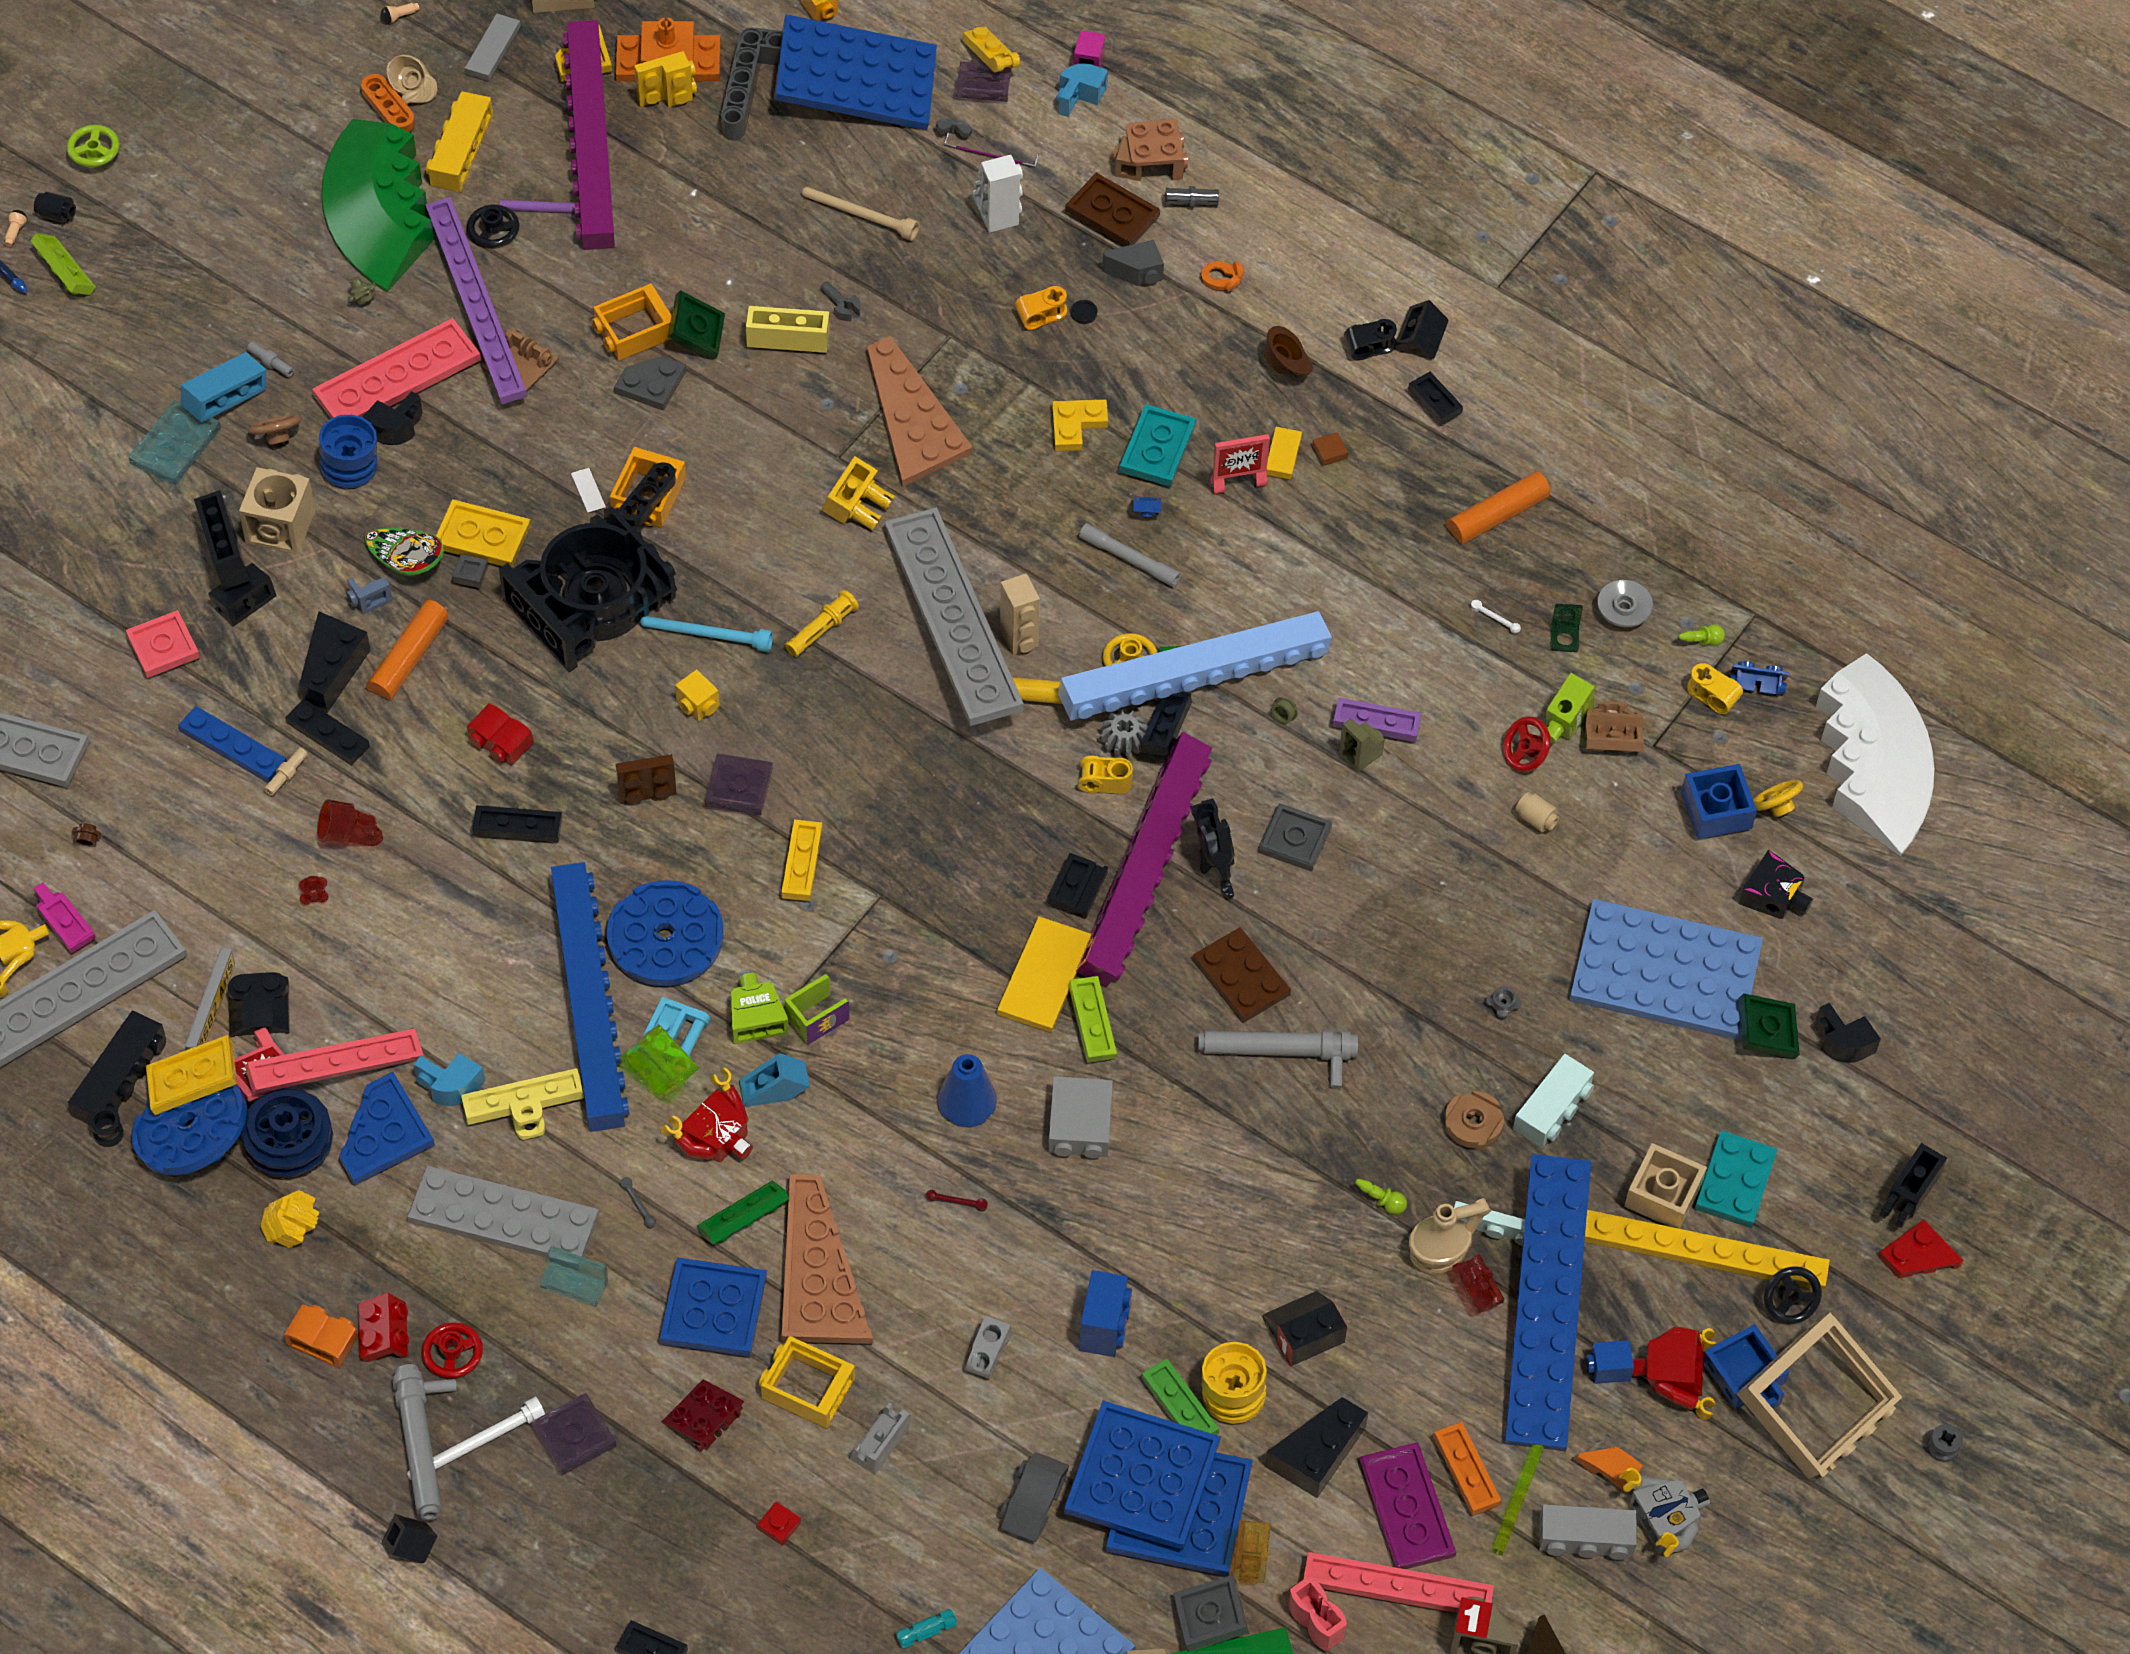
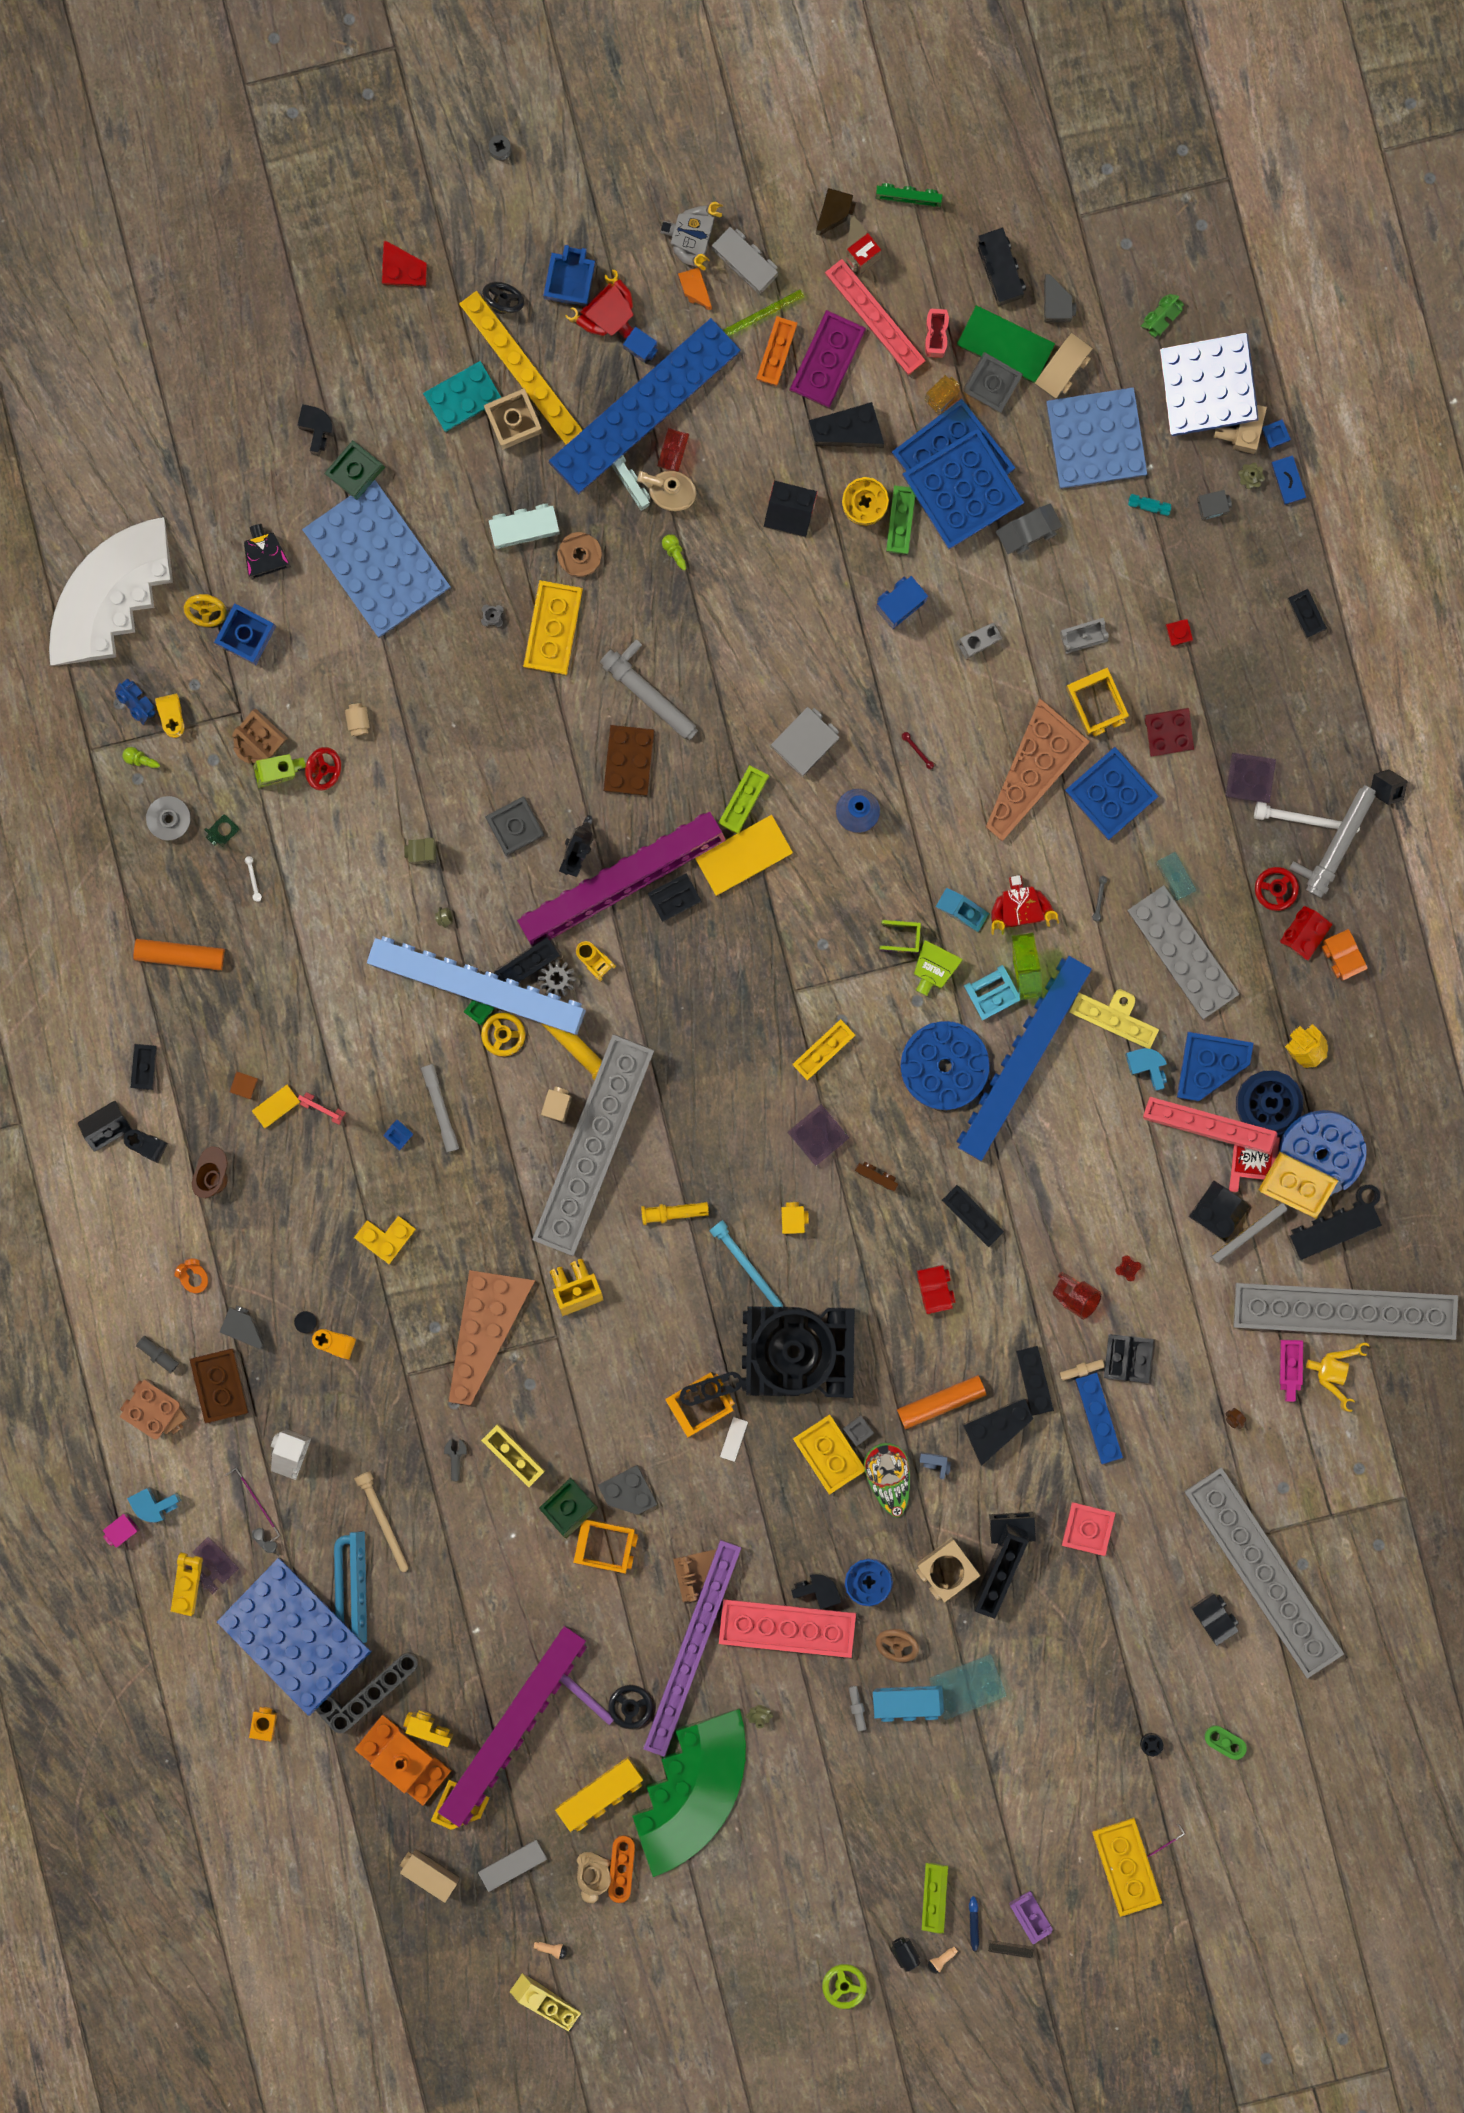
camera: 135 degrees left, 30 degrees up
green plate [697,1180,789,1245] -> none
teal plate [1119,404,1197,487] -> none
medium lavender plate [1333,698,1422,742] -> none
tan window [1736,1312,1902,1479] -> none
black hinge [1879,1143,1947,1228] -> none
none -> dark azure piece [334,1531,367,1643]
none -> yellow tile [523,580,583,675]
none -> black slope [1104,1334,1156,1383]

